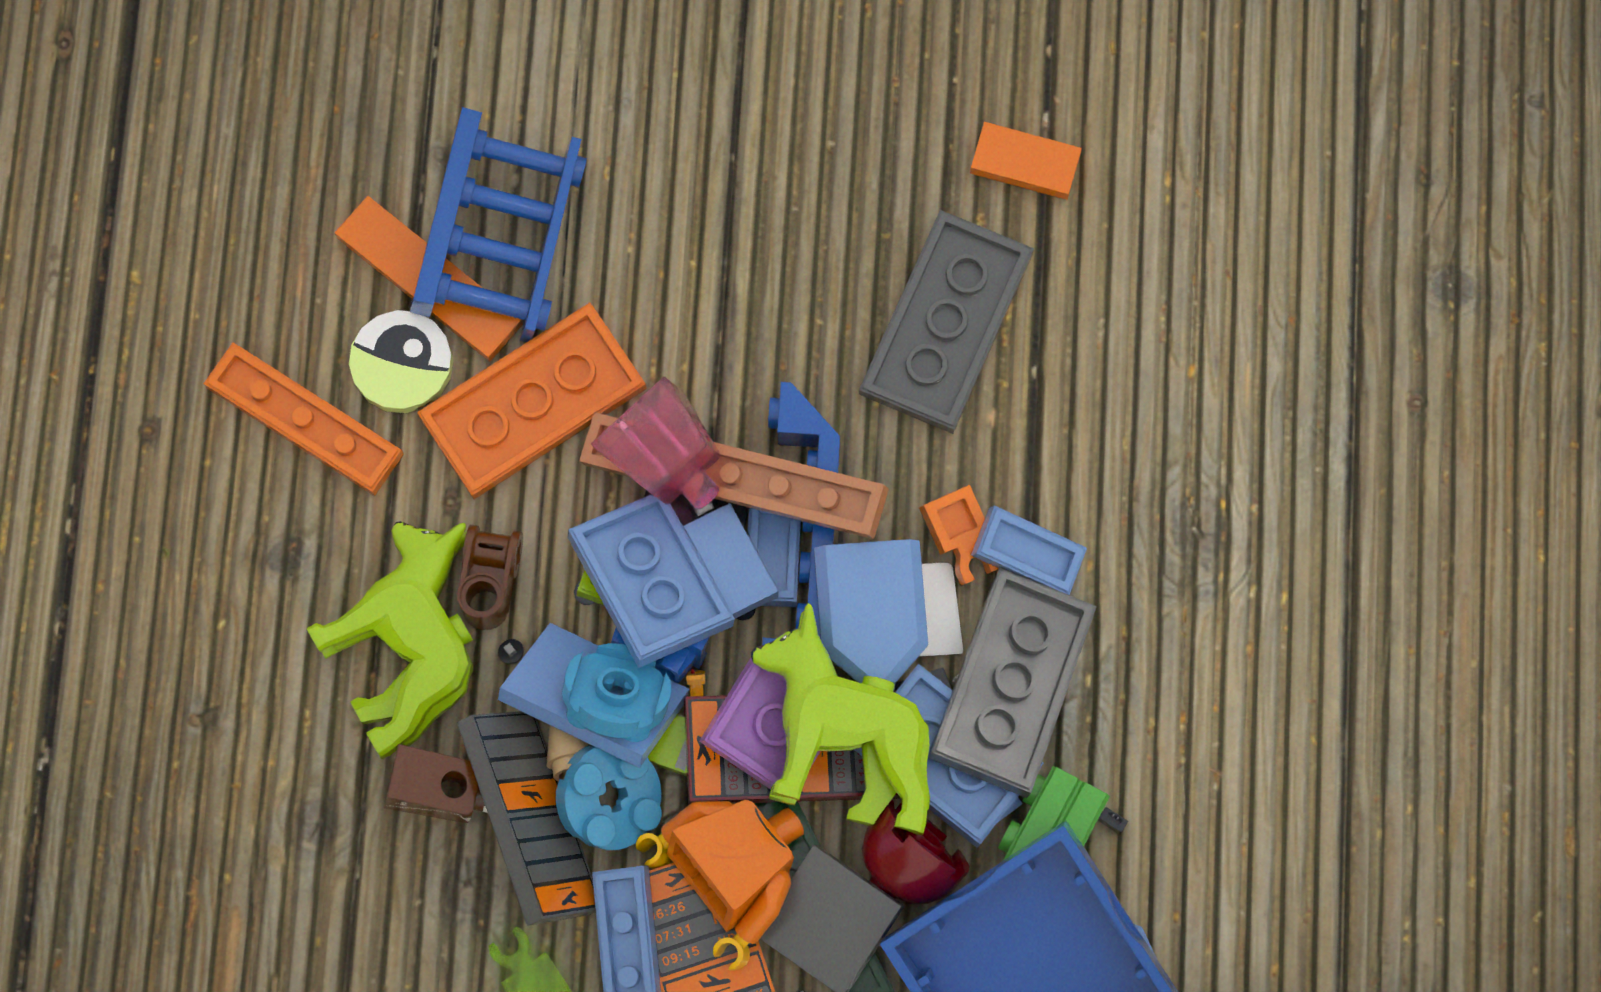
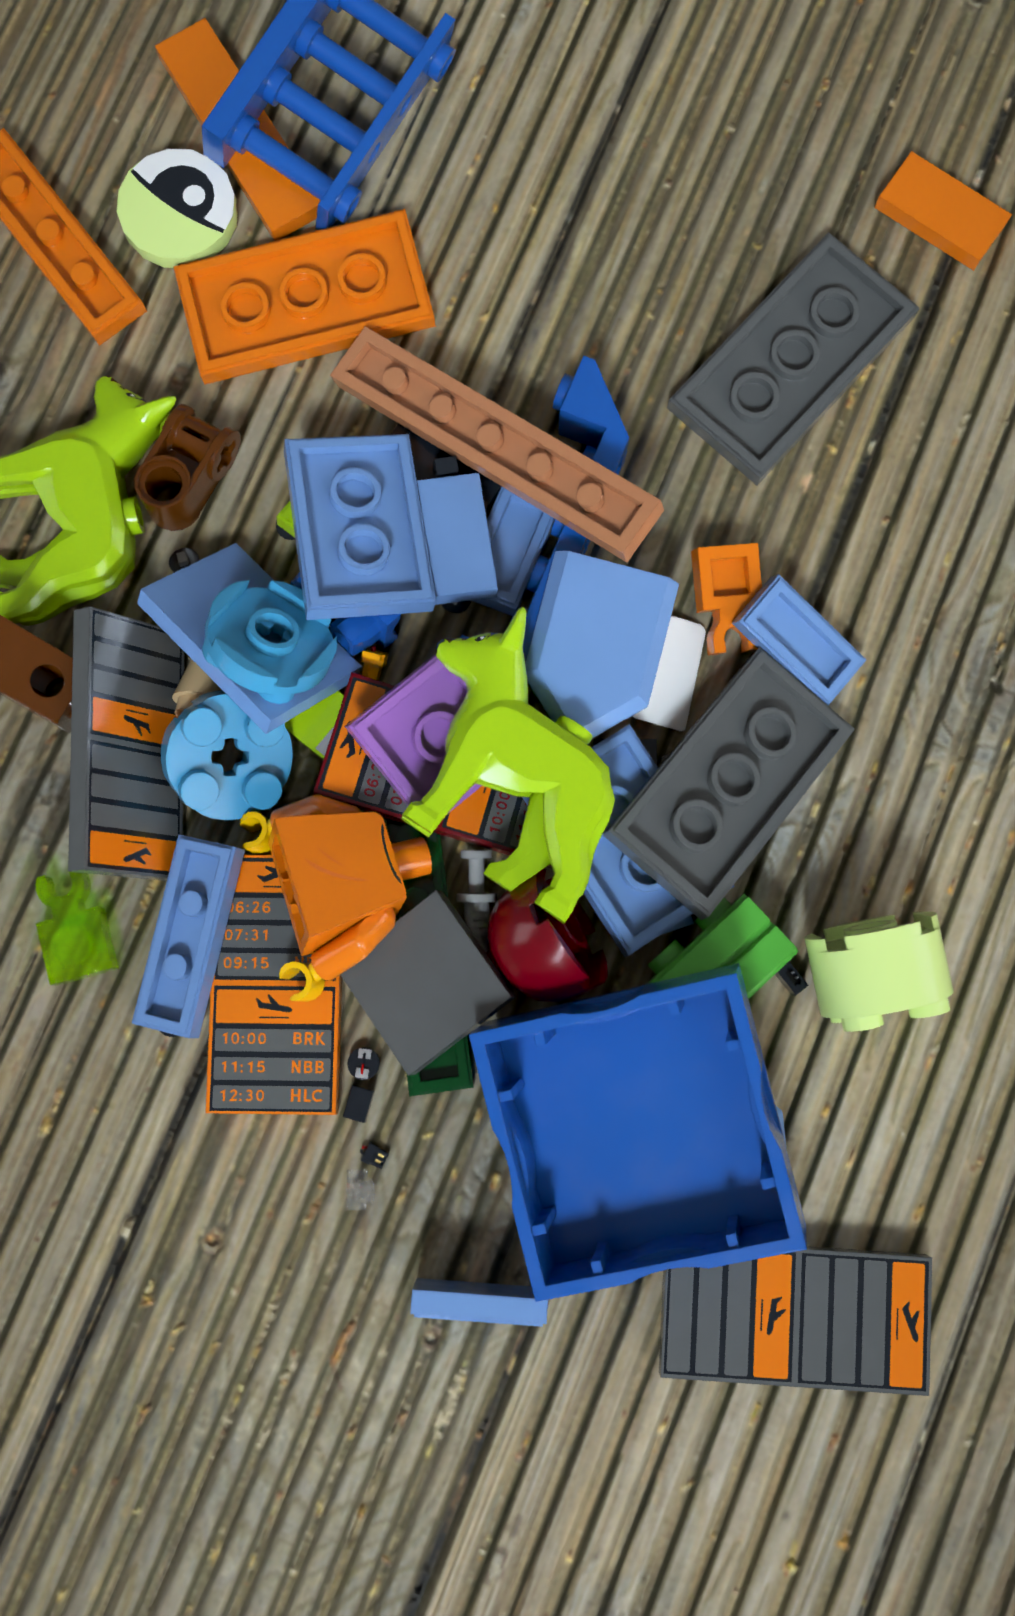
camera: 20 degrees right, 5 degrees up
clear pink torso [591,376,720,509] -> none
none -> light grey piece [456,850,497,952]
none -> yellowish green brick [804,912,954,1032]

